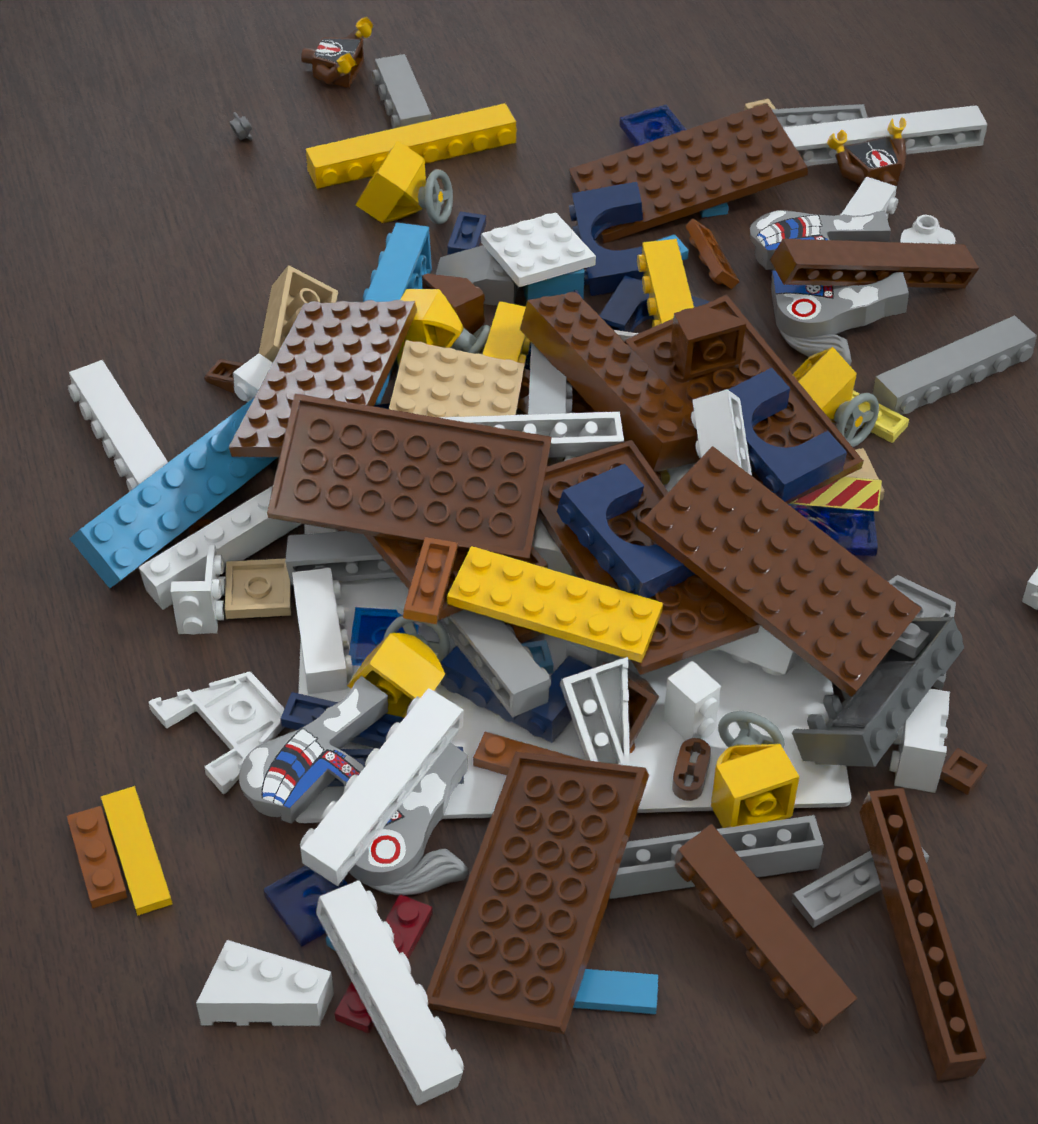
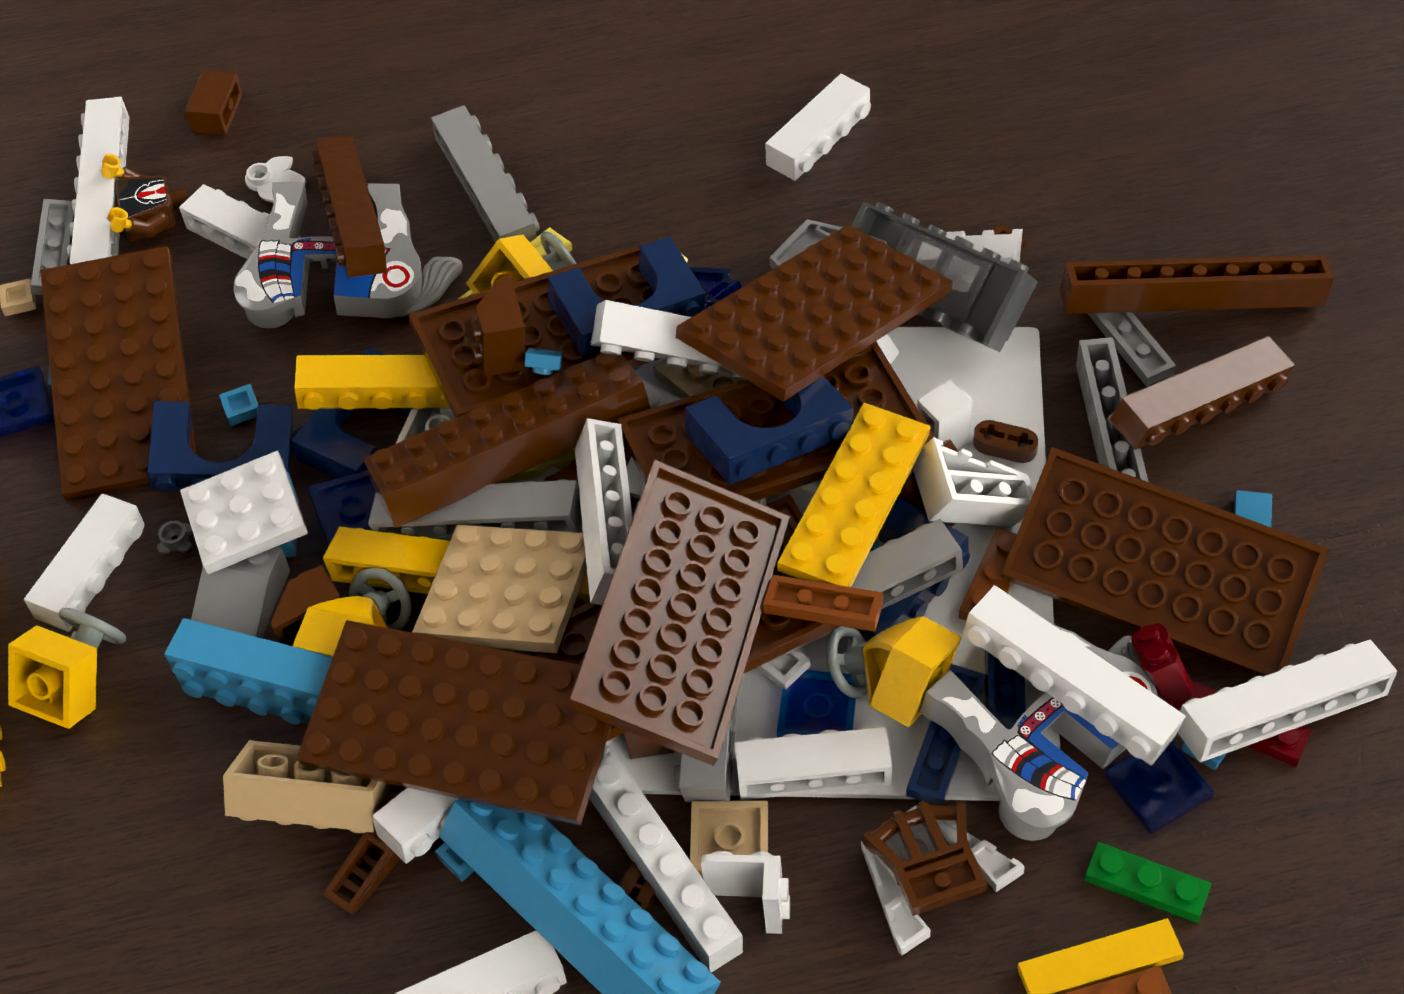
camera: 80 degrees left, 5 degrees up
white wedge [196,940,334,1026] -> none
dark blue plate [447,212,486,255] -> none
dark orange plate [685,219,740,289] -> none
yellow piece [711,711,800,828] -> none
none -> white brick [24,493,145,632]
none -> reddish brown brick [184,70,243,136]
none -> dark azure plate [524,348,563,375]
none -> reddish brown plate [861,801,987,916]
none -> green plate [1084,842,1212,923]
none -> dark red brick [1132,623,1194,705]

